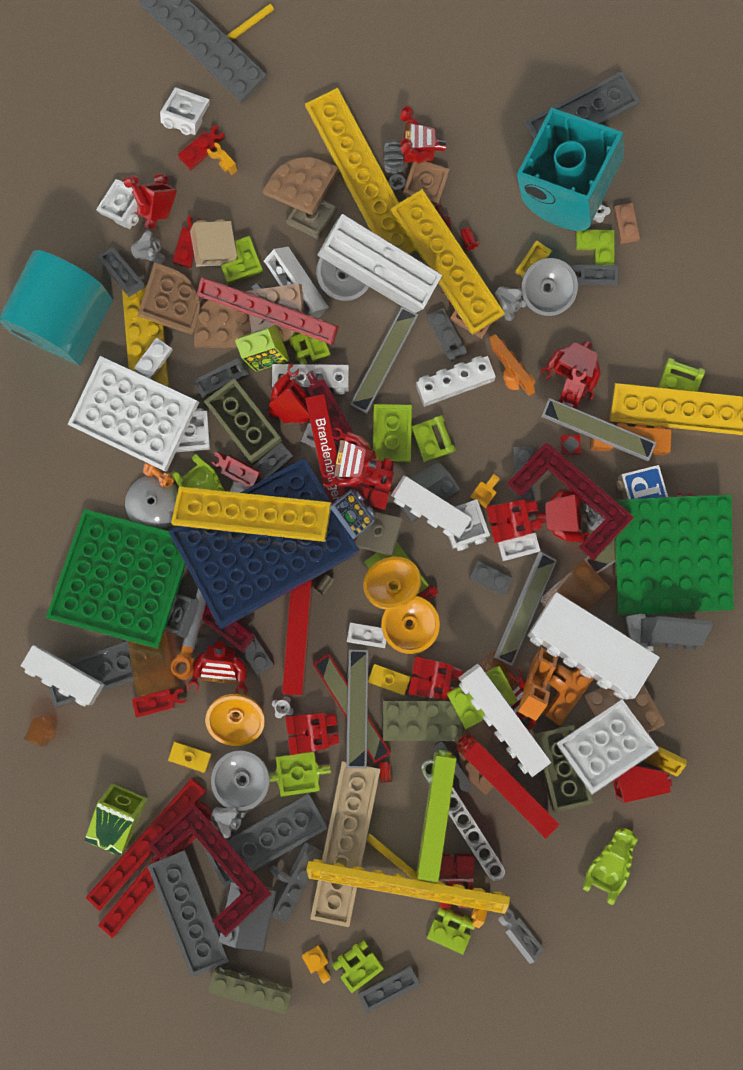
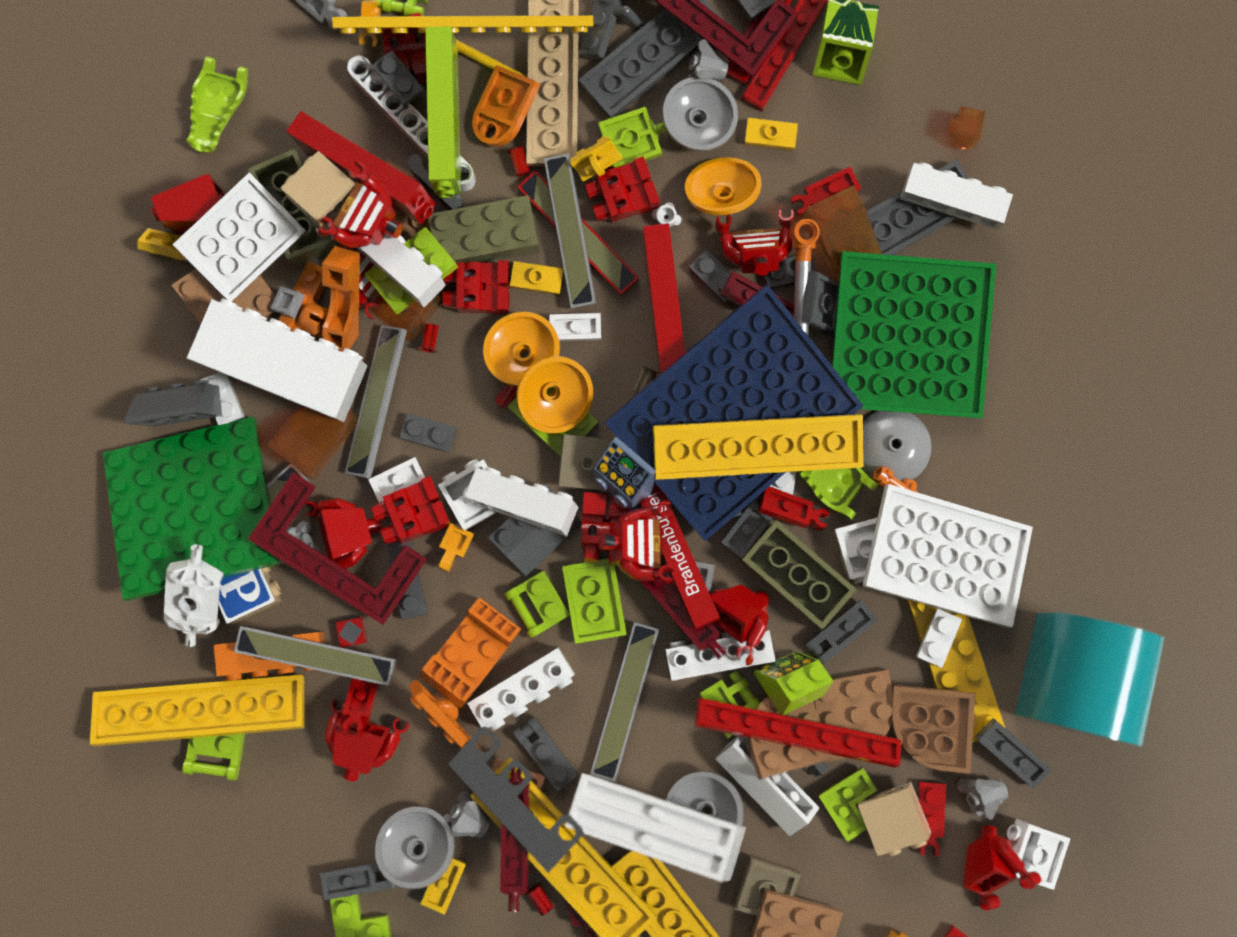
camera: 170 degrees right, 0 degrees up
none -> white plate [163,545,223,647]
none -> light grey tile [270,286,305,319]
none -> tan piece [281,151,355,230]
none -> torso [316,161,403,248]
none -> dark grey plate [372,50,424,107]
none -> red piece [417,323,440,353]
none -> orange plate [419,597,521,708]
none -> dark grey piece [448,726,583,873]
none -> orange plate [472,65,540,147]
none -> dark red plate [500,761,530,912]
none -> yellow hips [569,136,622,182]

